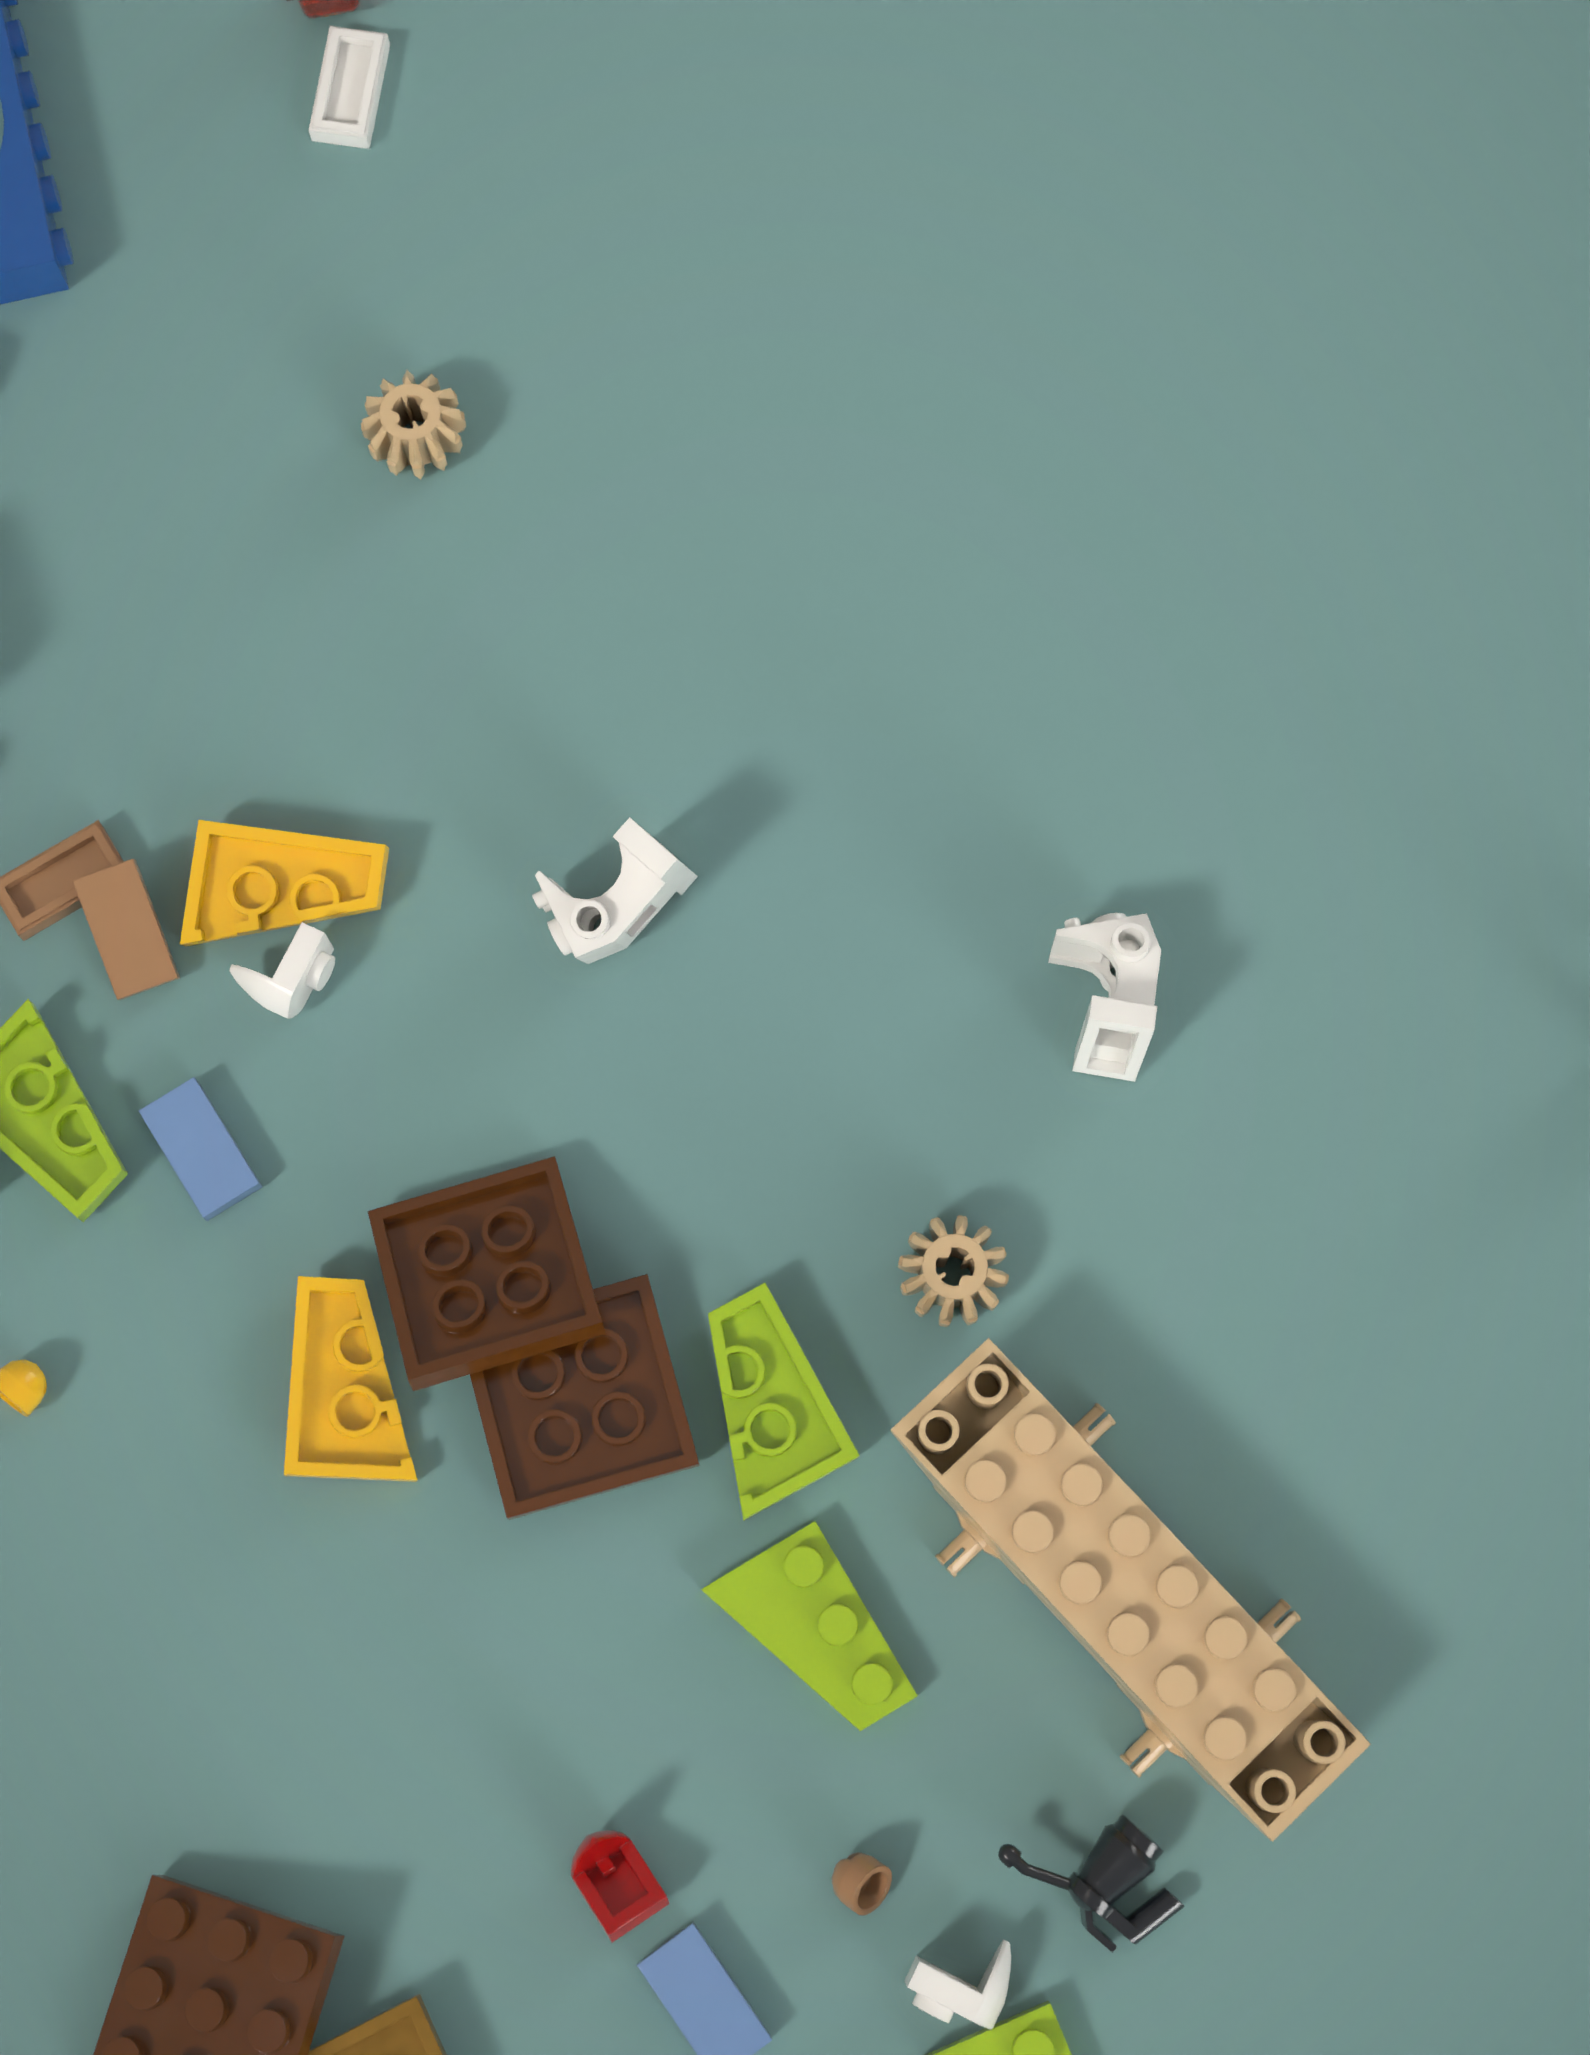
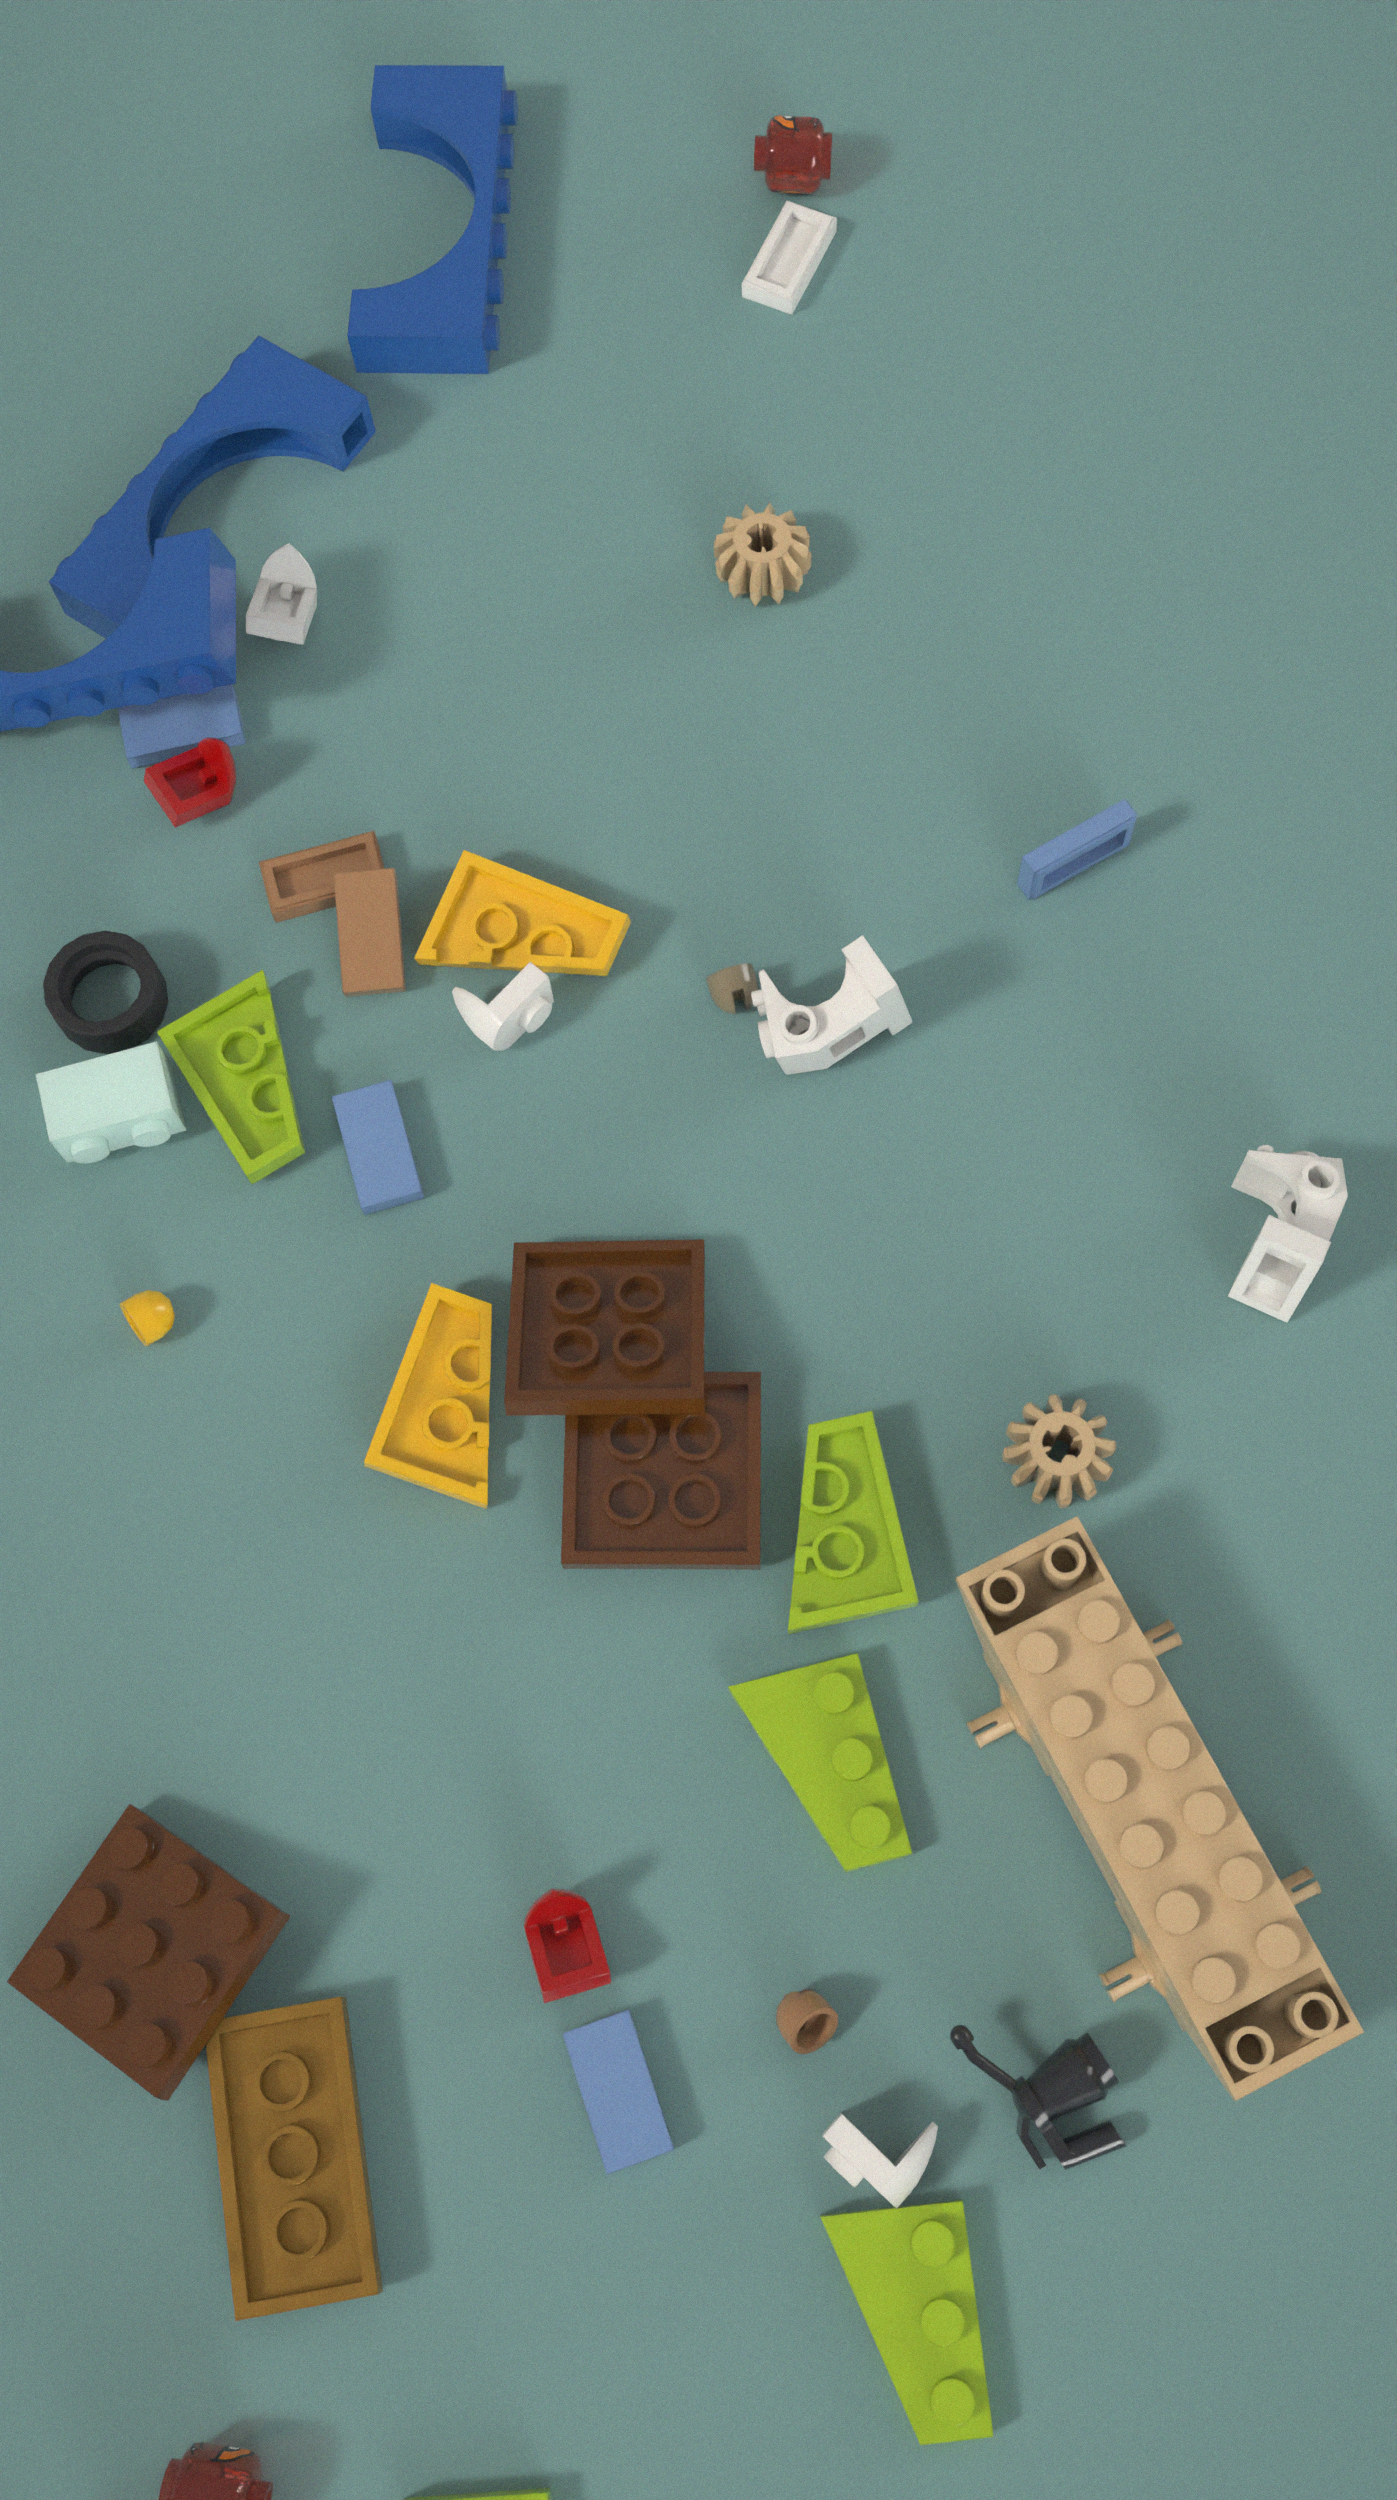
camera: 25 degrees right, 5 degrees down
none -> dark tan hinge [706,963,759,1014]
none -> medium blue tile [1017,799,1137,900]

